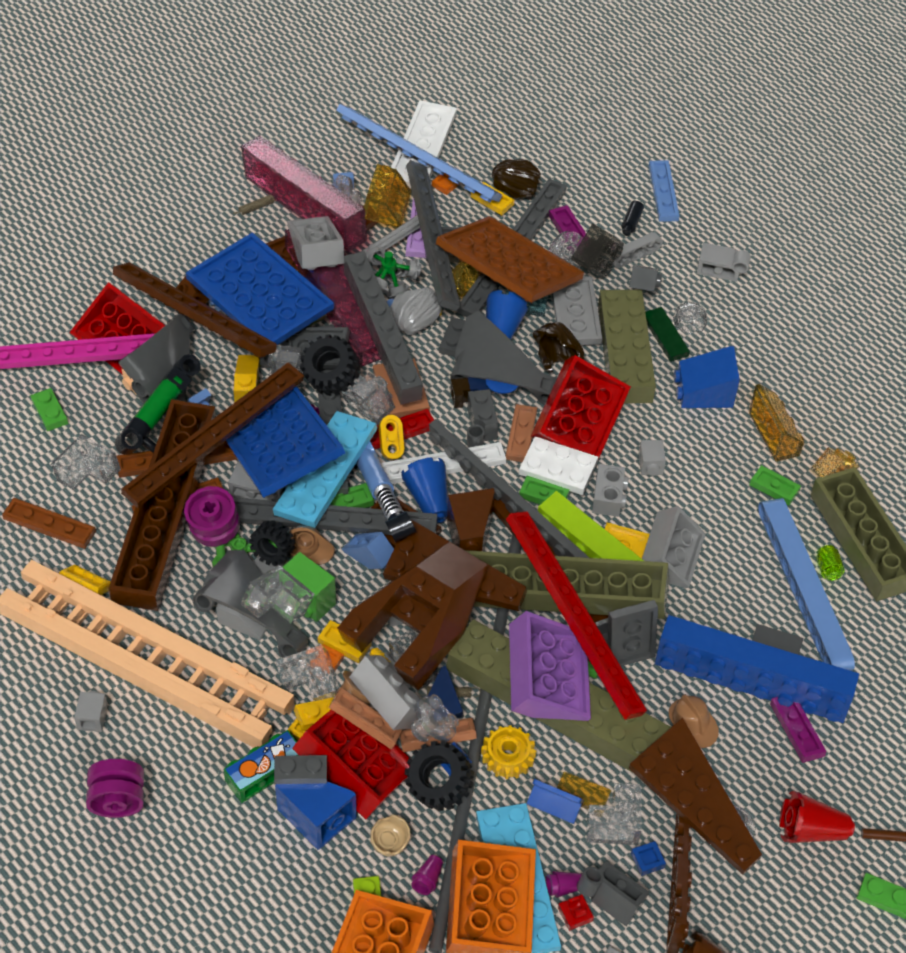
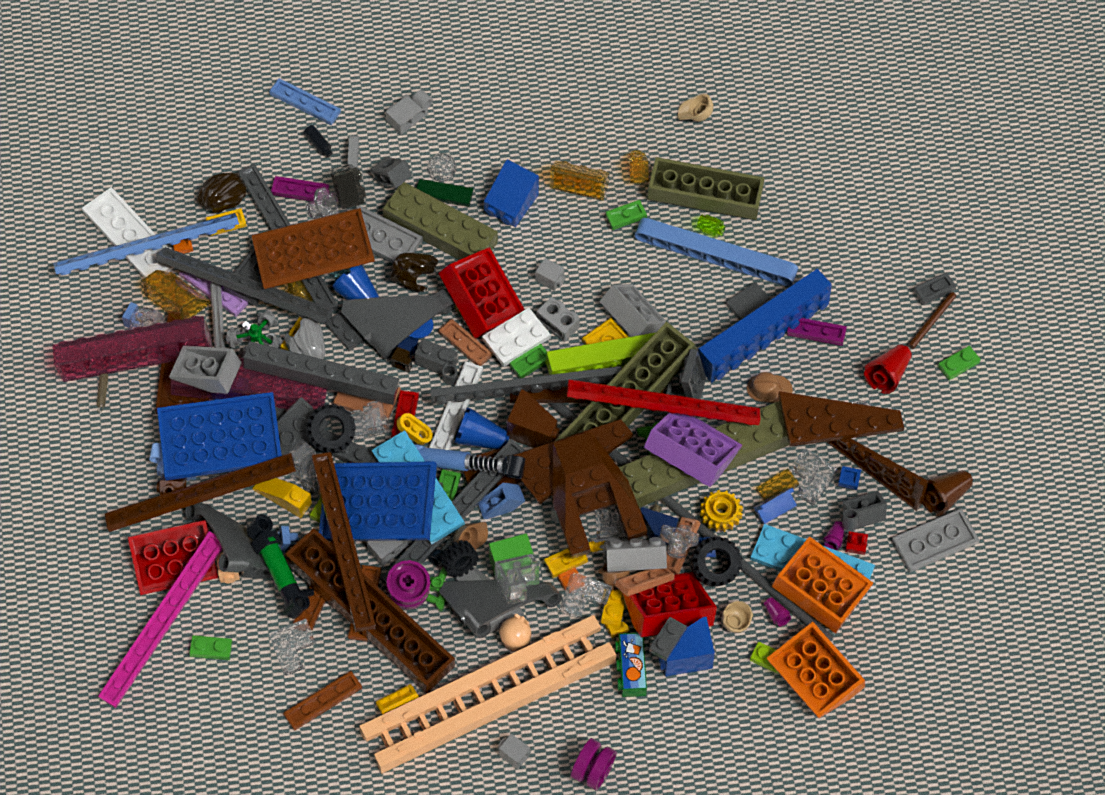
camera: 55 degrees left, 10 degrees up
none -> light nougat helmet [499,614,531,651]

